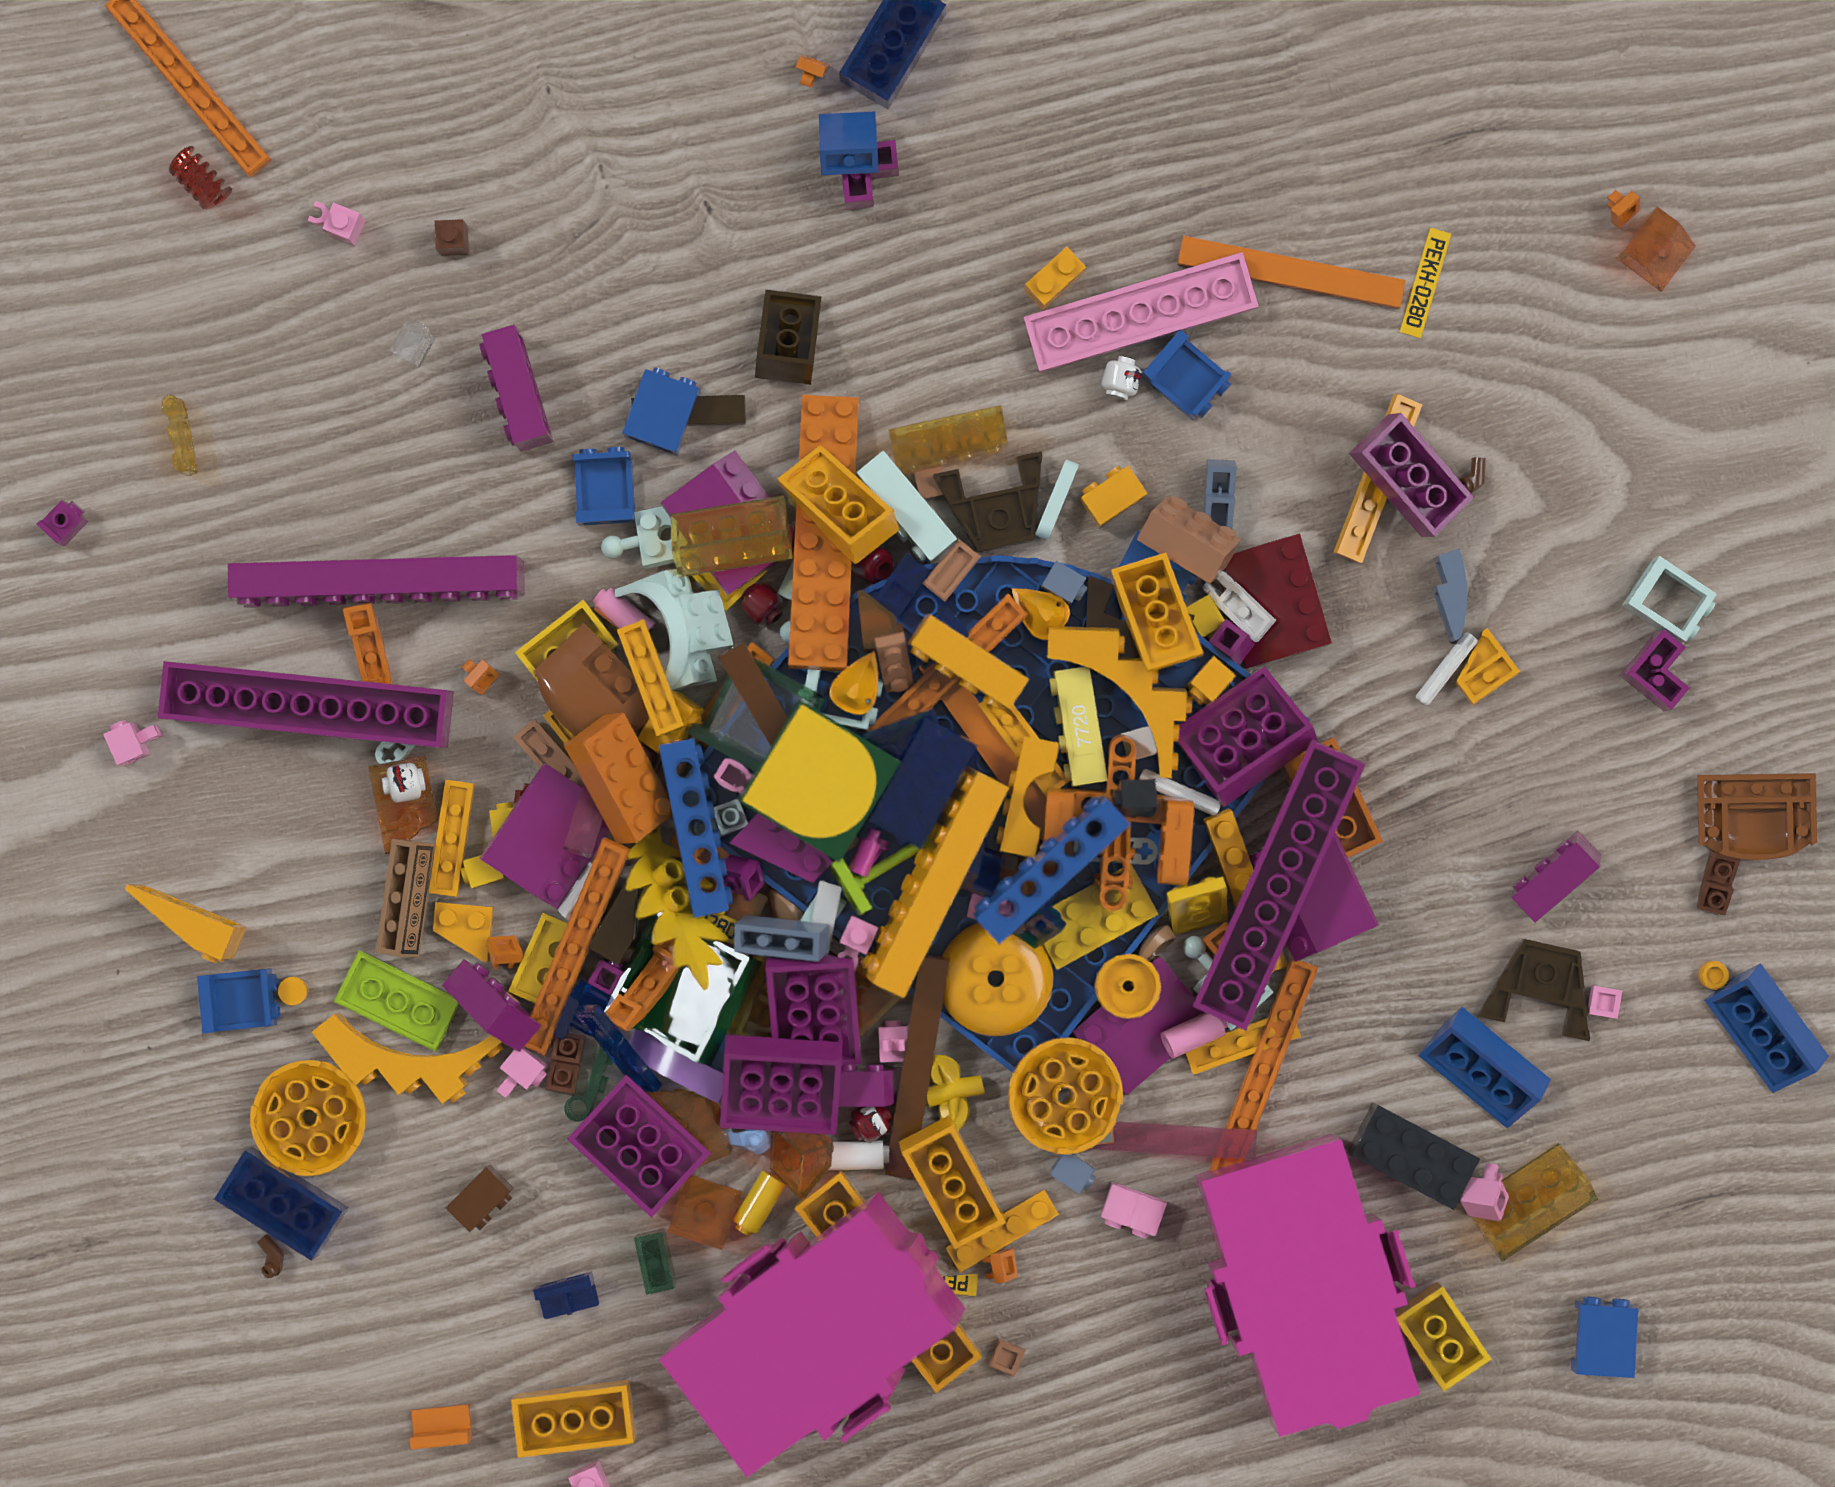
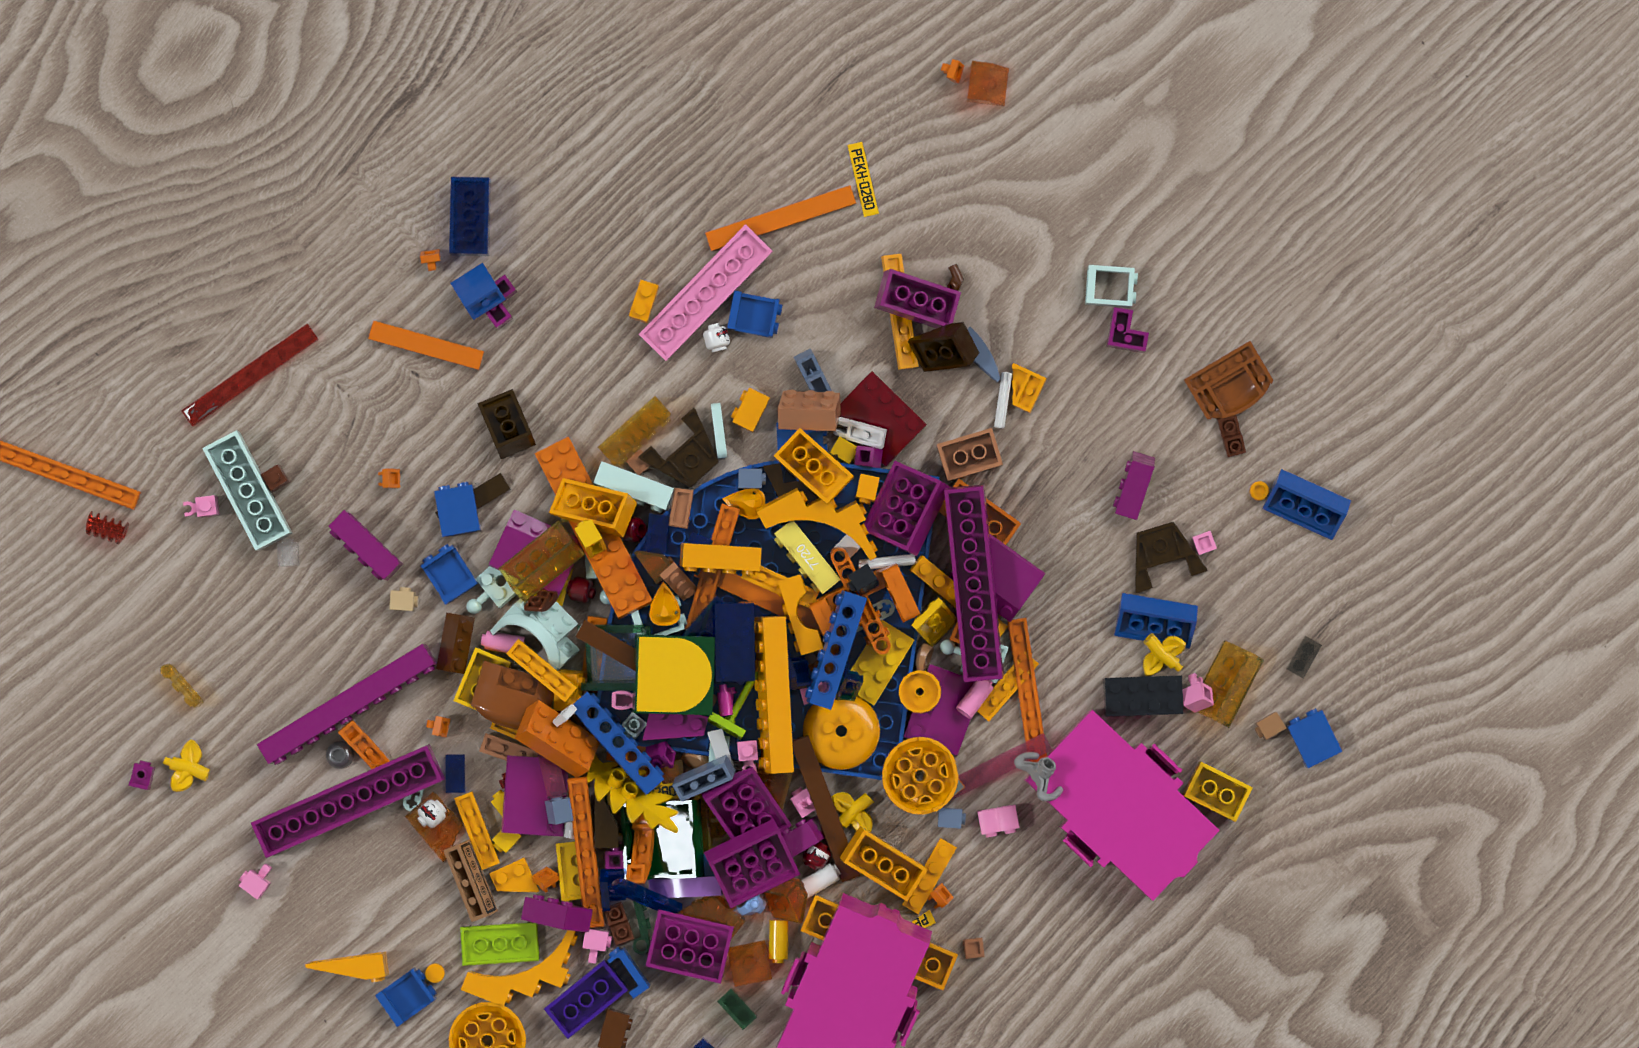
camera: 35 degrees left, 0 degrees up
none -> yellow plant [163,739,210,792]
none -> clear red tile [181,323,319,427]
none -> light aqua brick [202,430,293,551]
none -> flat silver piece [326,741,354,769]
none -> orange tile [368,321,484,370]
none -> orange tile [378,468,400,489]
none -> tan brick [389,587,419,611]
none -> reddish brown brick [436,612,475,674]
none -> clear blue plate [445,754,466,793]
none -> copper slope [524,590,559,612]
none -> dark purple brick [544,959,629,1039]
none -> sand blue brick [545,794,574,825]
none -> white tile [553,704,577,727]
none -> yellow brick [575,519,607,558]
none -> blue panel [607,947,650,999]
none -> dark brown slope [908,322,980,372]
none -> nougat brick [936,428,1003,482]
none -> light grey piece [1014,752,1063,801]
none -> yellow plant [1143,633,1186,676]
none -> medium nougat brick [1254,712,1286,740]
none -> clear smoke plate [1286,636,1322,679]

